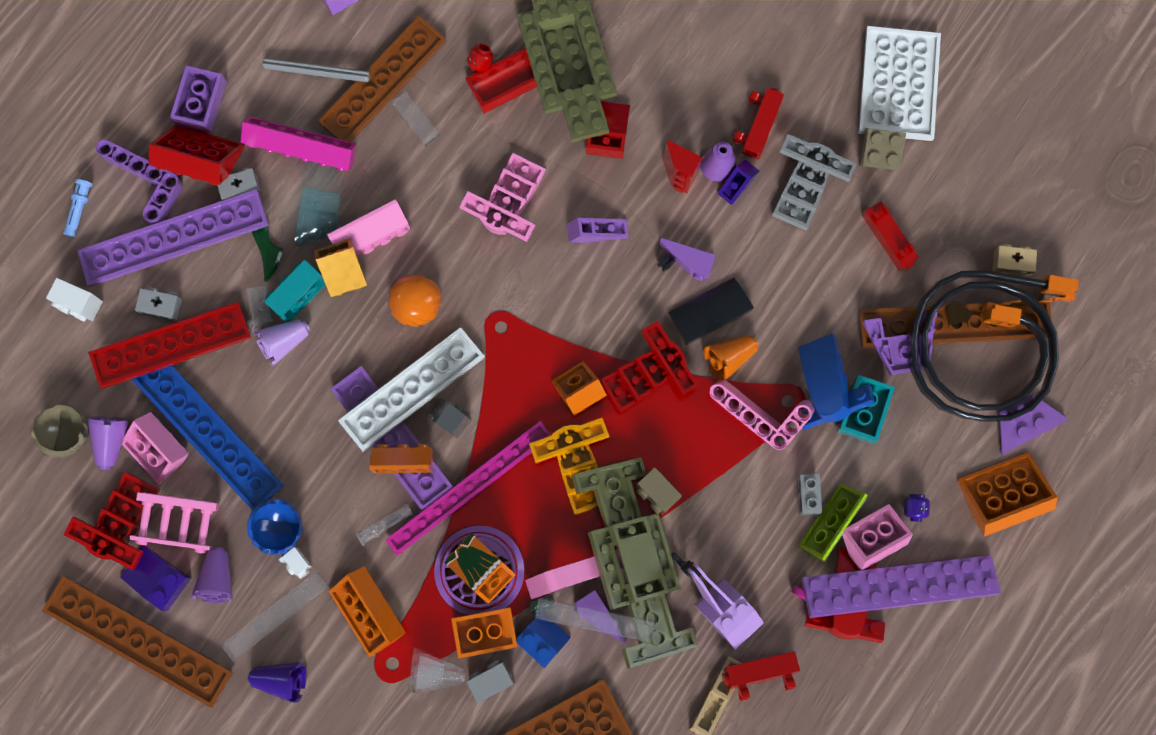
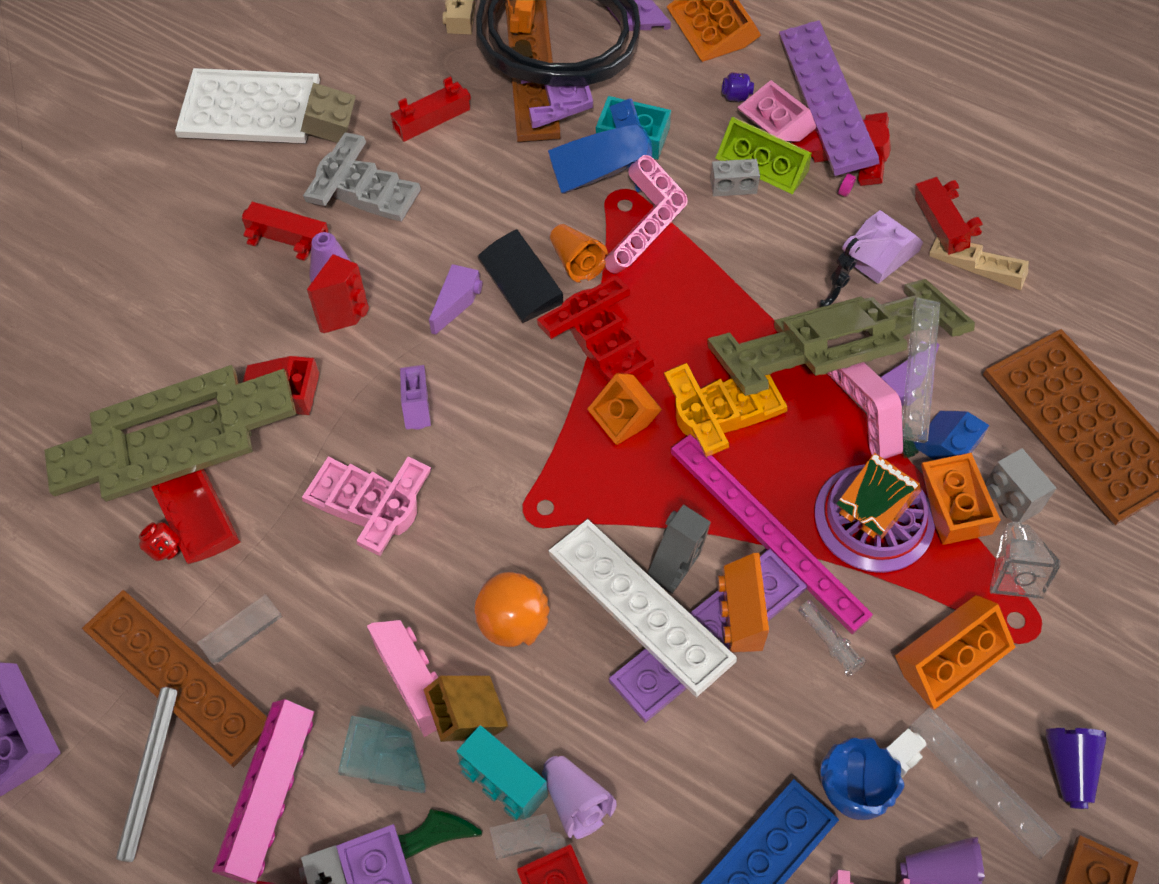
camera: 90 degrees left, 20 degrees down
dark tan brick [636,468,682,515] -> none
black bush [657,254,676,272] -> none
dark purple slope [717,160,759,205] -> none

